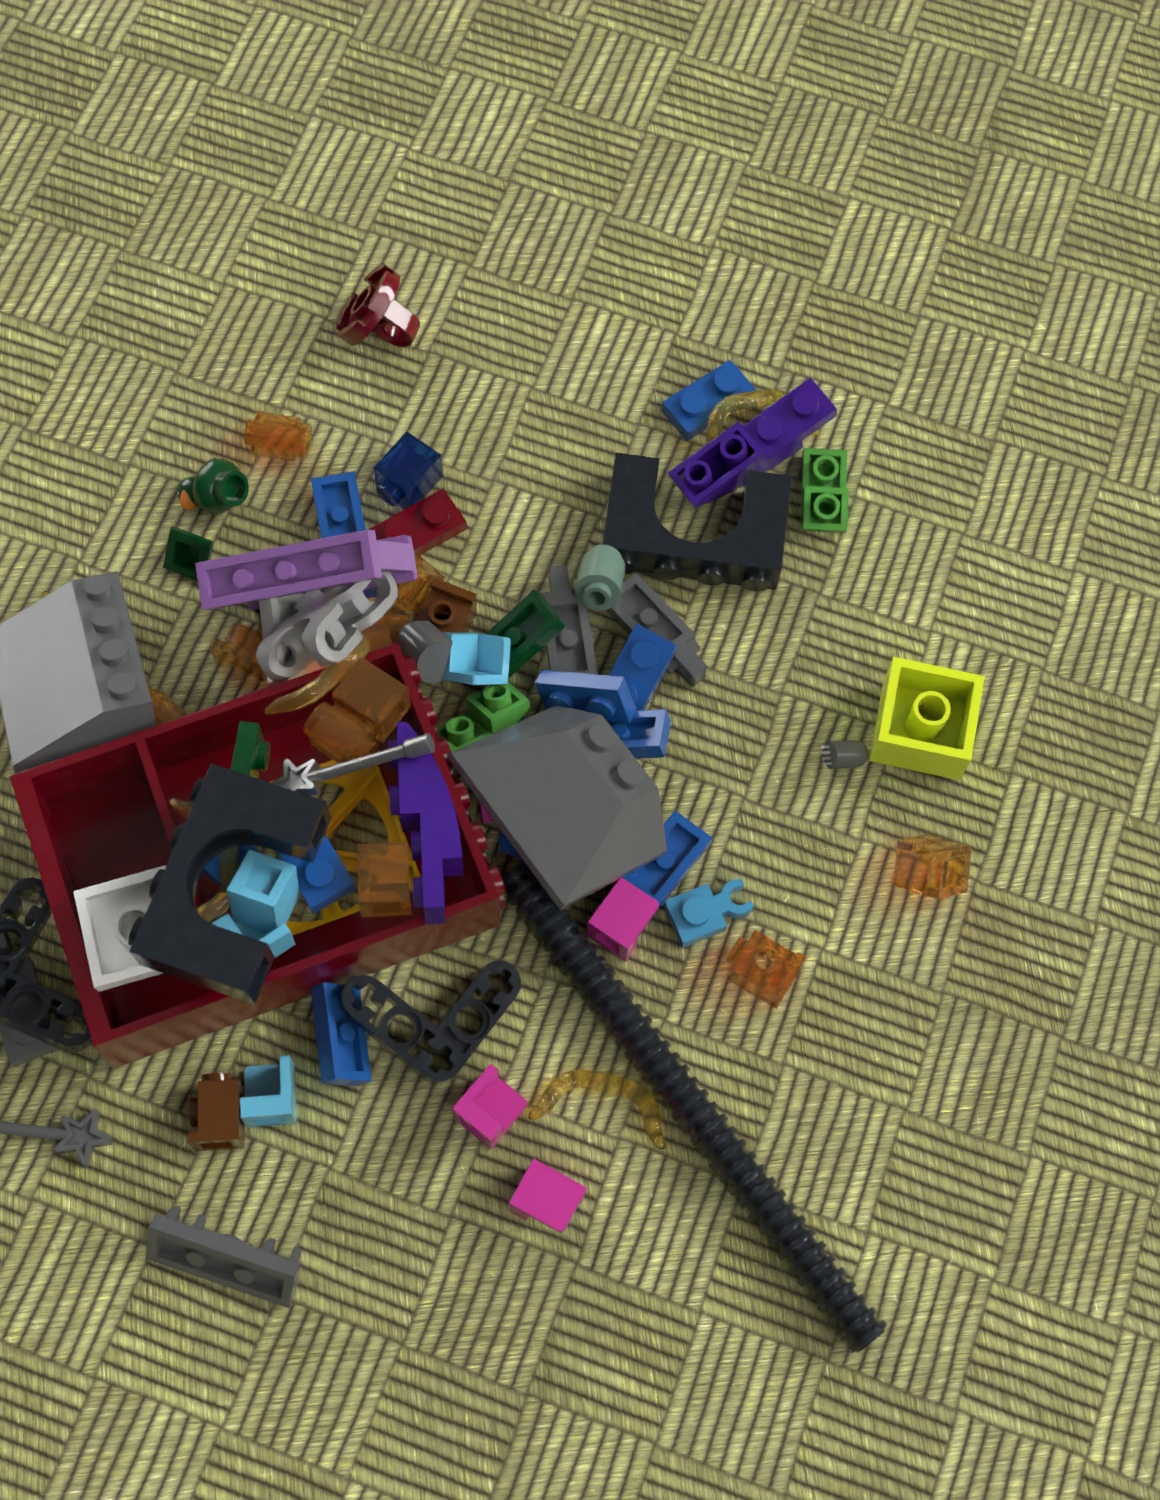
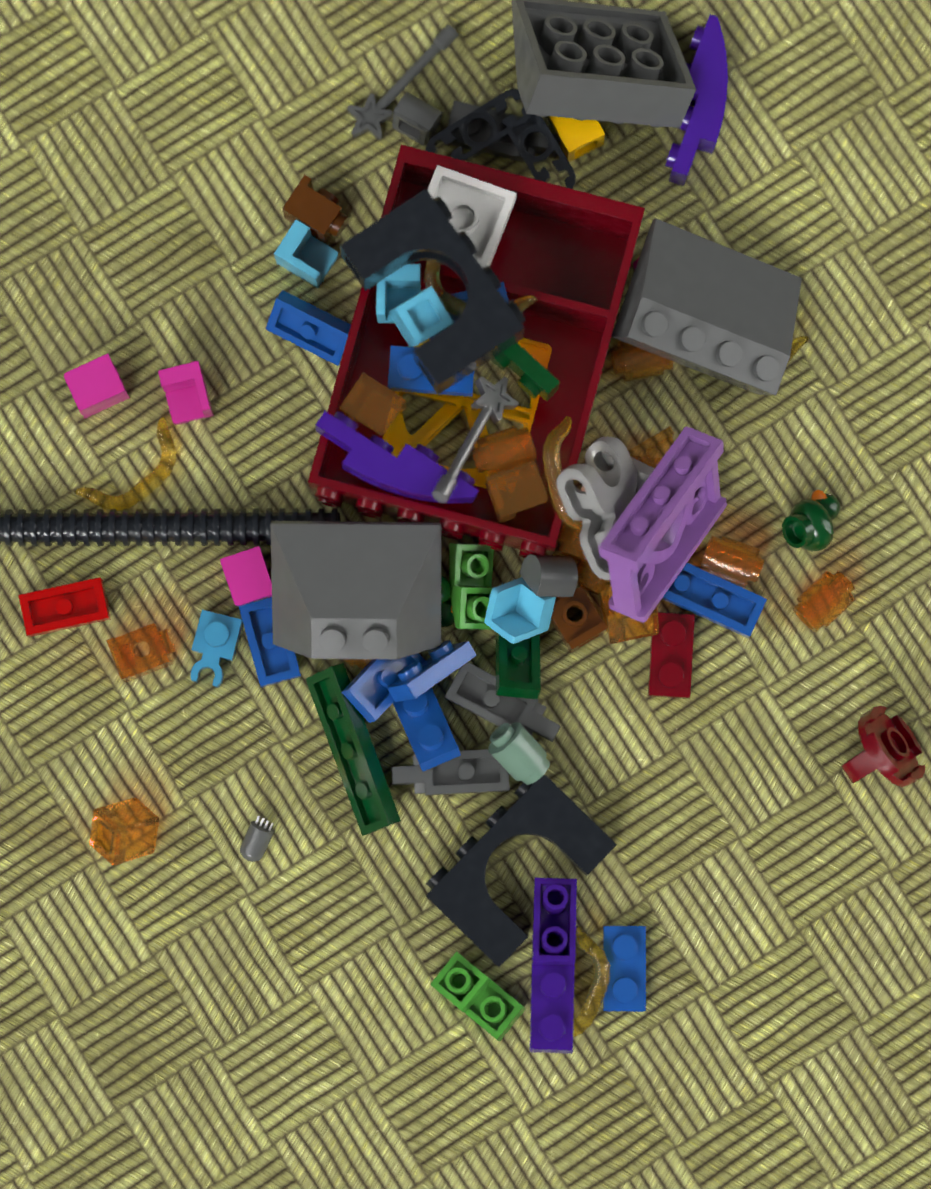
camera: 130 degrees right, 15 degrees up
dark grey plate [146,1205,301,1308] -> none
dark green slope [163,526,214,581] -> none
black beam [338,960,521,1083] -> none
clear blue brick [373,431,443,509] -> none
neon yellow brick [869,657,985,781] -> none
none -> red plate [18,577,111,637]
none -> dark green plate [305,663,401,836]
none -> dark grey brick [392,92,444,146]
none -> clear orange brick [700,535,765,588]

